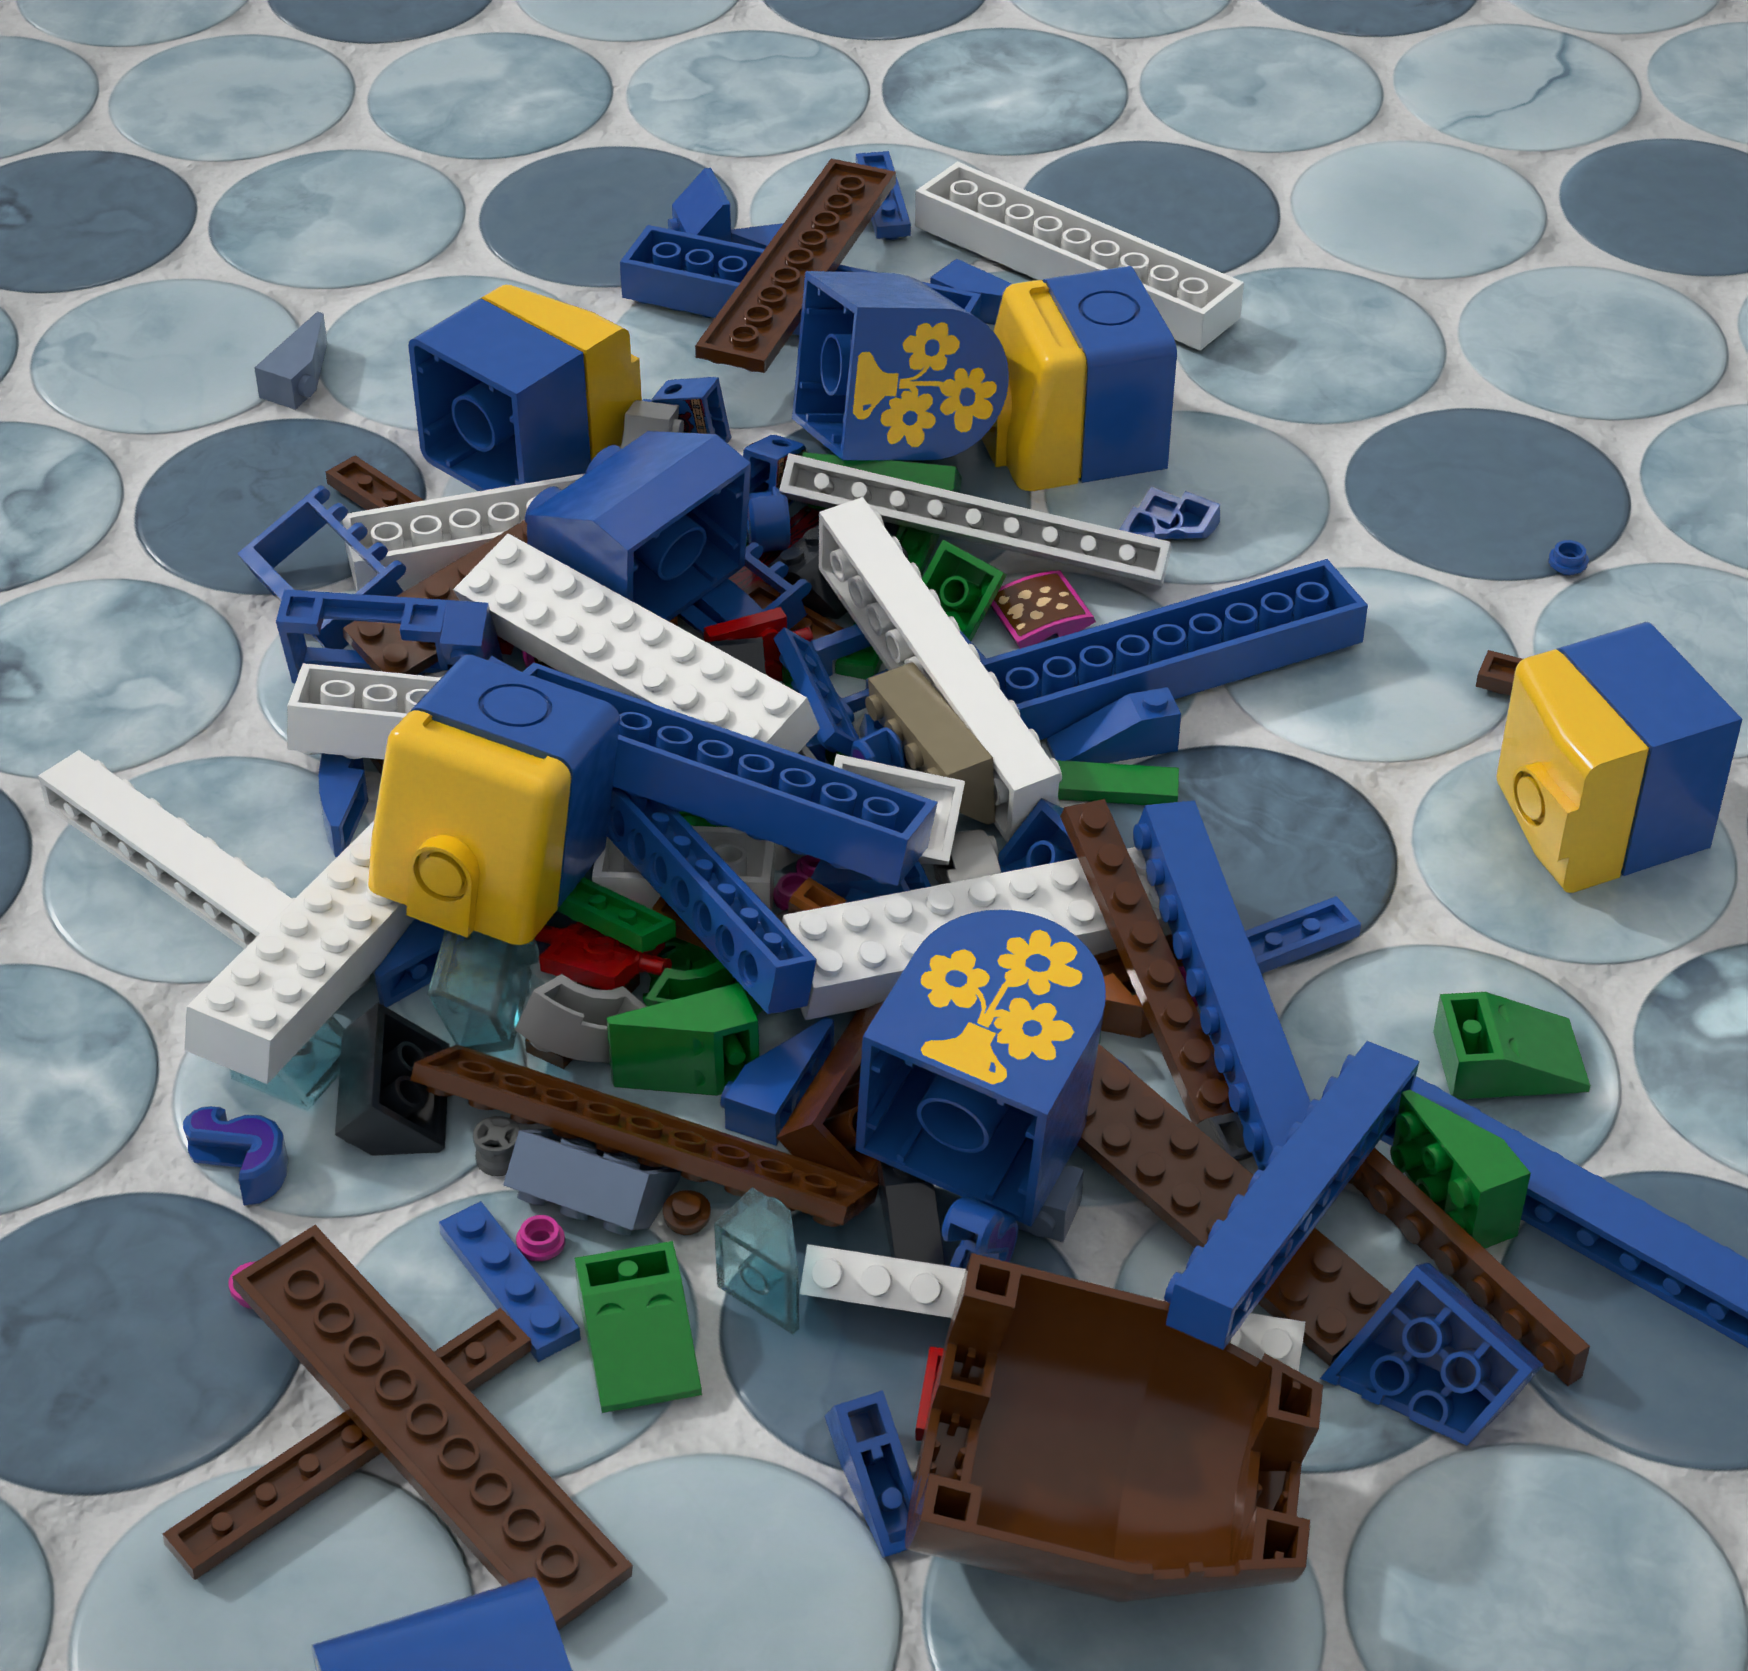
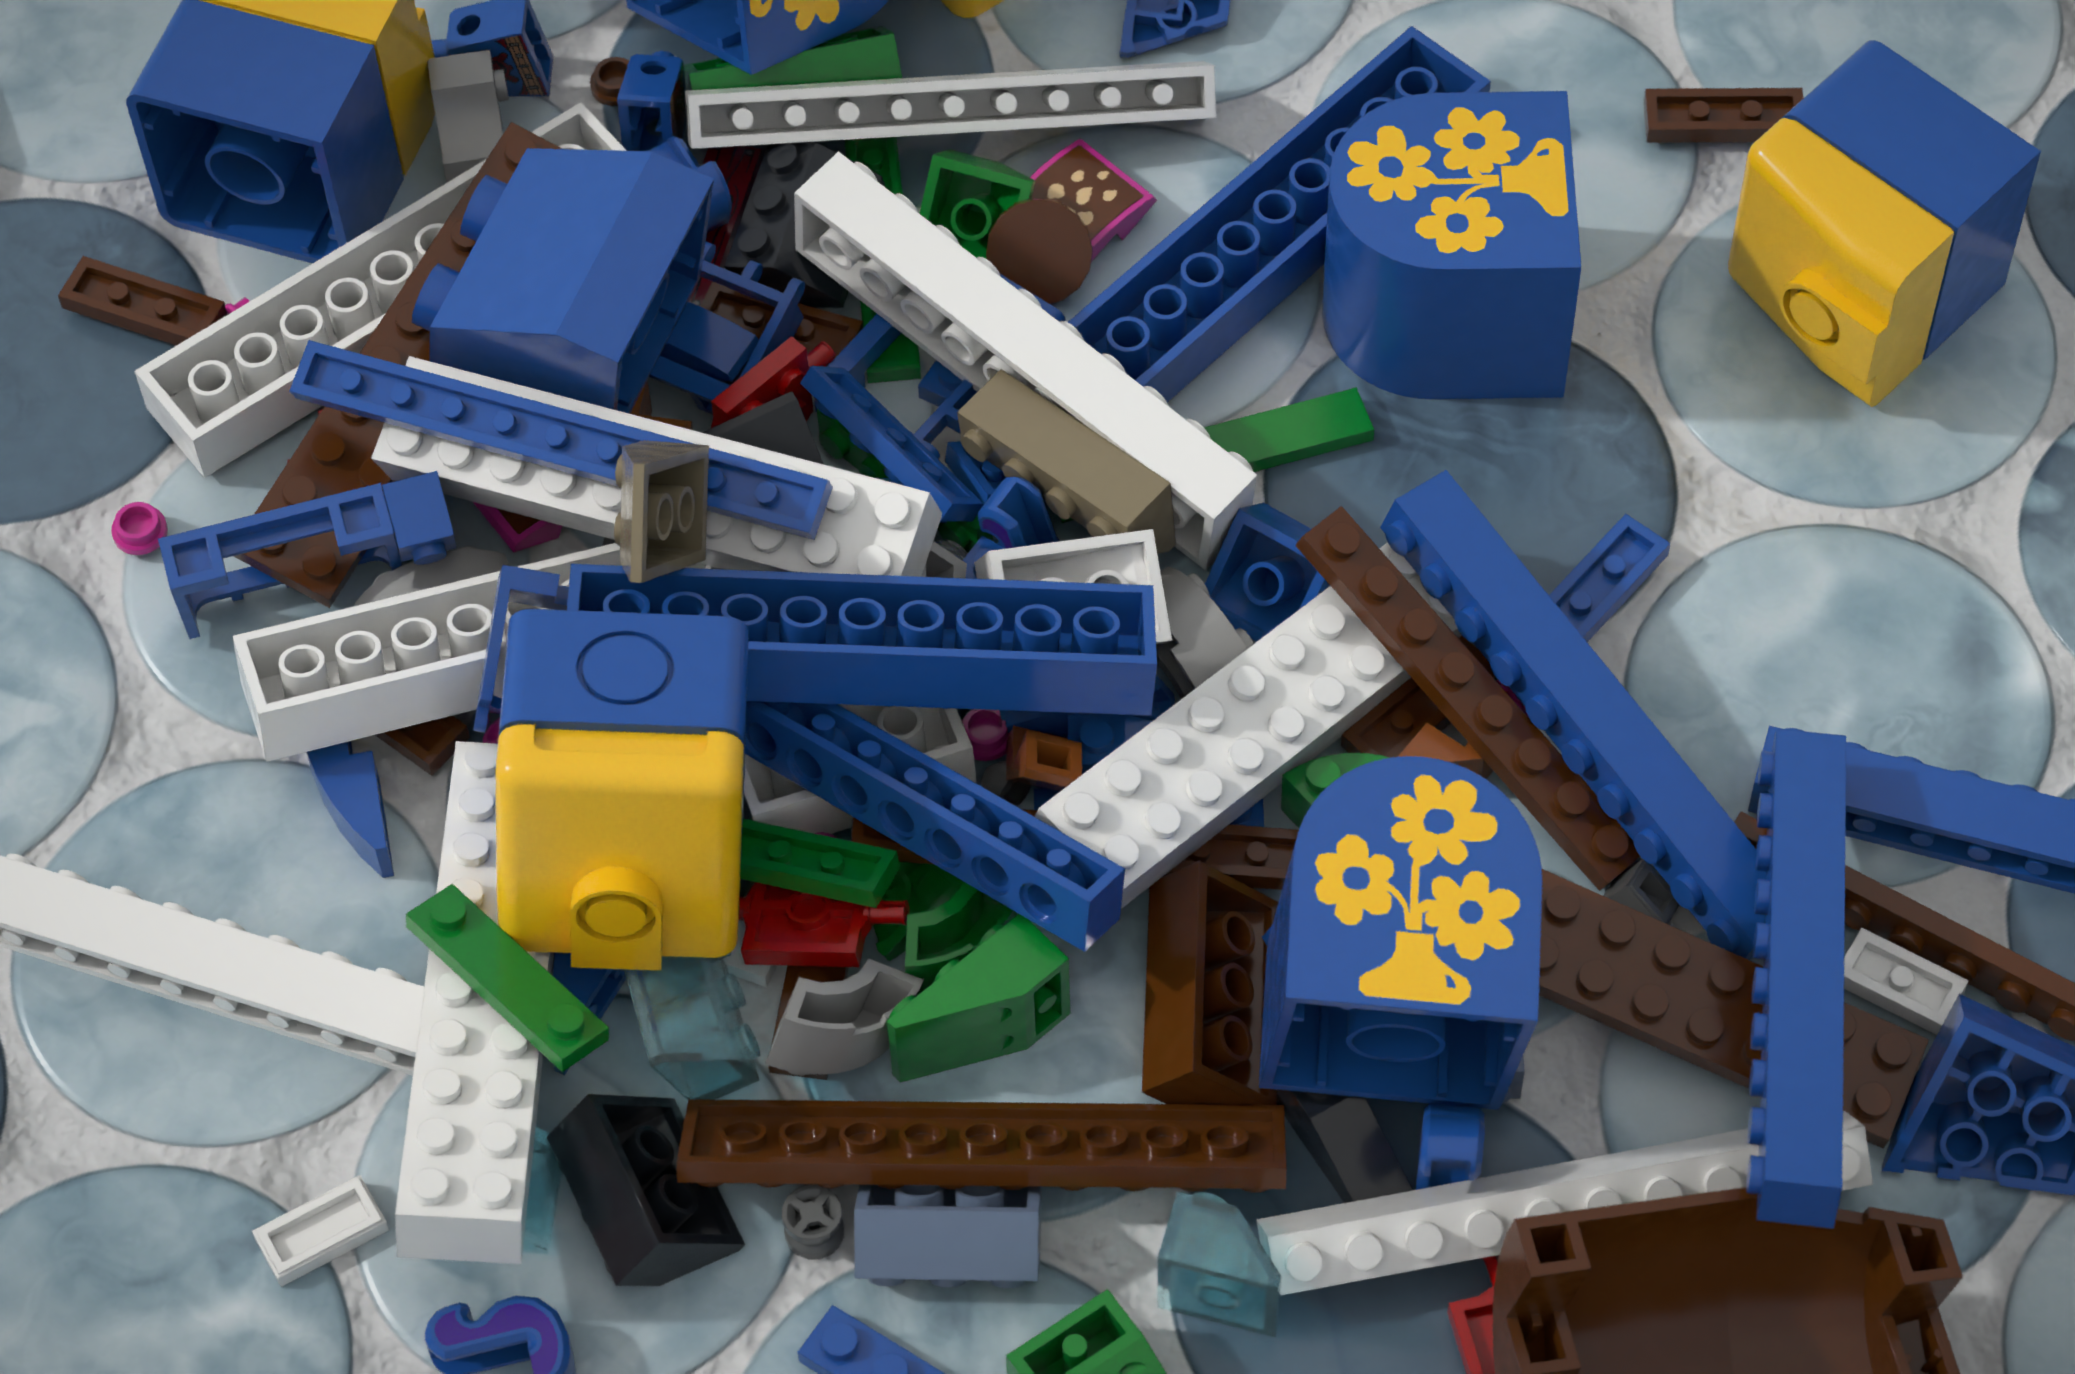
camera: 20 degrees left, 15 degrees up
blue hinge [237,485,406,649] -> none
dark pink plate [516,1215,565,1262] -> none
reddish brown plate [663,1190,711,1235] -> none
blue slope [720,1017,834,1146] -> none
blue slope [1047,687,1181,763] -> none
green slope [1390,1089,1531,1249] -> none
green slope [1433,992,1590,1099] -> none
none -> white tile [252,1175,390,1287]
none -> blue plate [289,340,833,540]
none -> green plate [406,884,609,1072]
none -> dark tan slope [614,440,709,583]
none -> reddish brown tile [986,198,1093,304]
none -> blue brick [1322,91,1582,399]
none -> white plate [1844,928,1969,1035]

